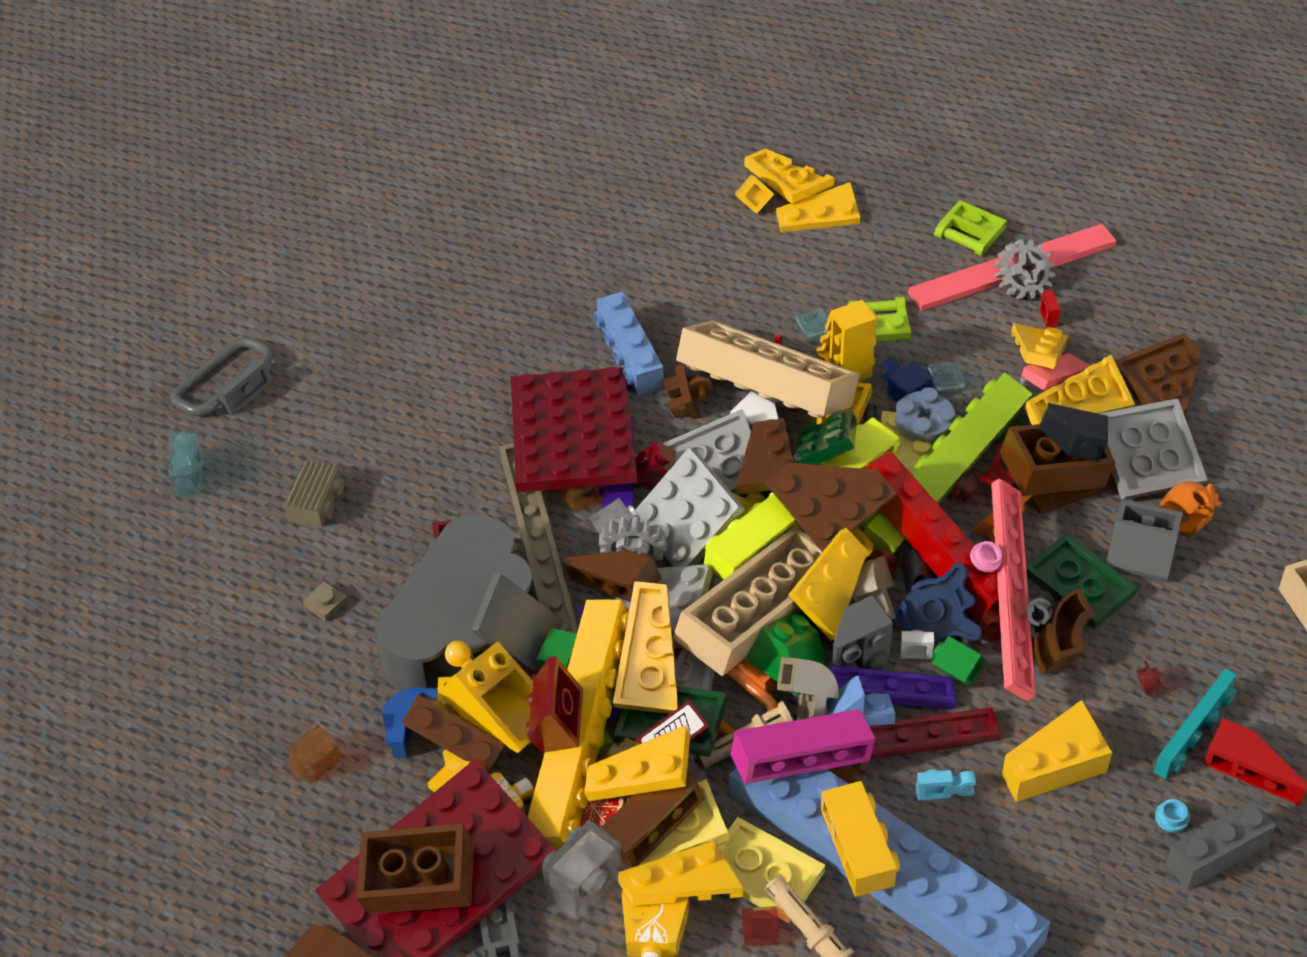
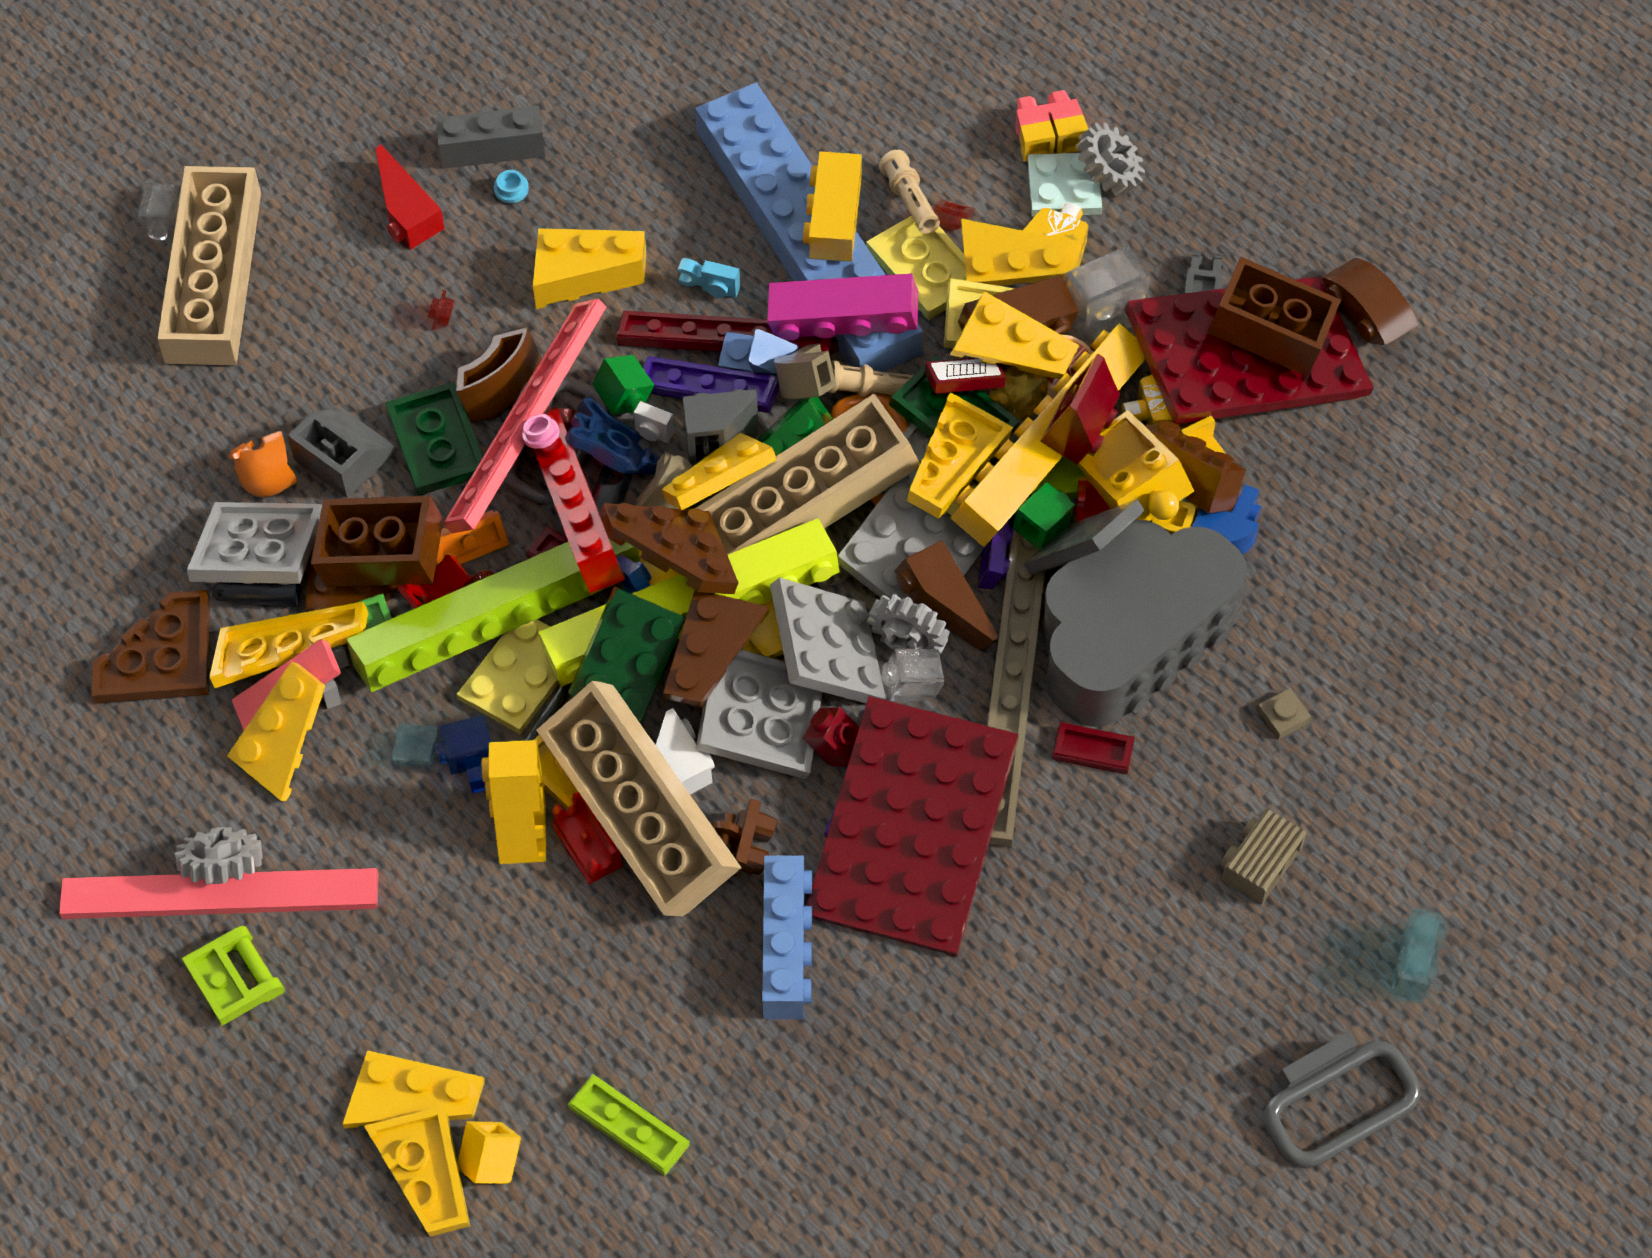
camera: 160 degrees left, 10 degrees up
clear orange brick [286,725,342,784] -> none
clear light blue plate [795,308,828,342] -> none
lime plate [847,296,911,342] -> none
sand blue plate [895,388,955,443] -> none
dark grey pin [1027,591,1054,626] -> none
red tile [1039,289,1060,328] -> none
black slope [1039,403,1108,462] -> none
teal plate [1154,668,1237,779] -> none
none -> lime tile [568,1074,690,1176]

